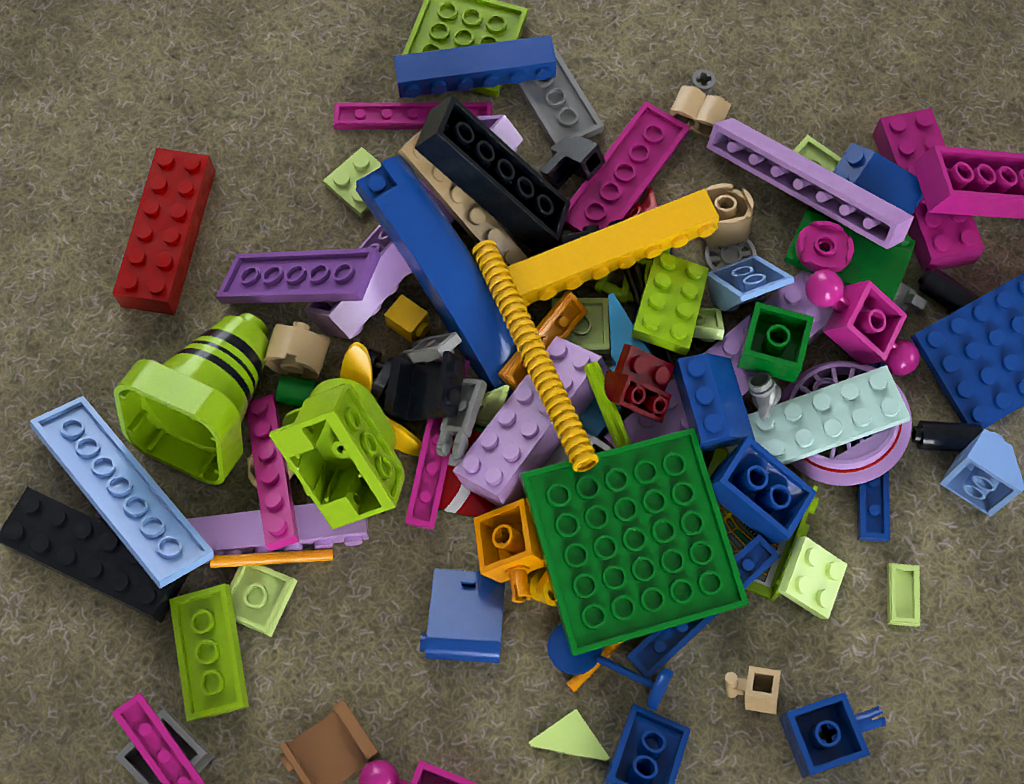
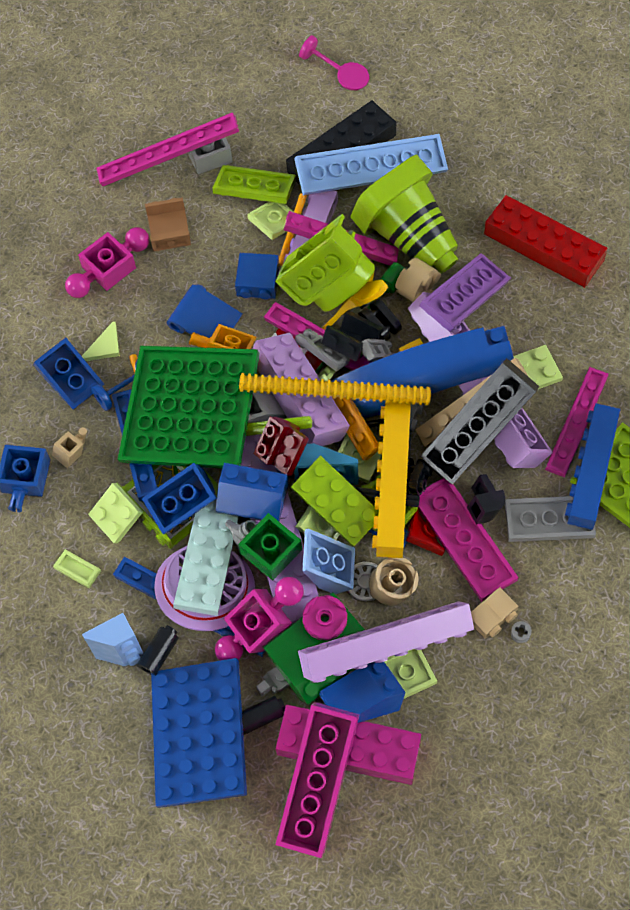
camera: 120 degrees right, 5 degrees down
none -> blue brick [235,253,280,300]

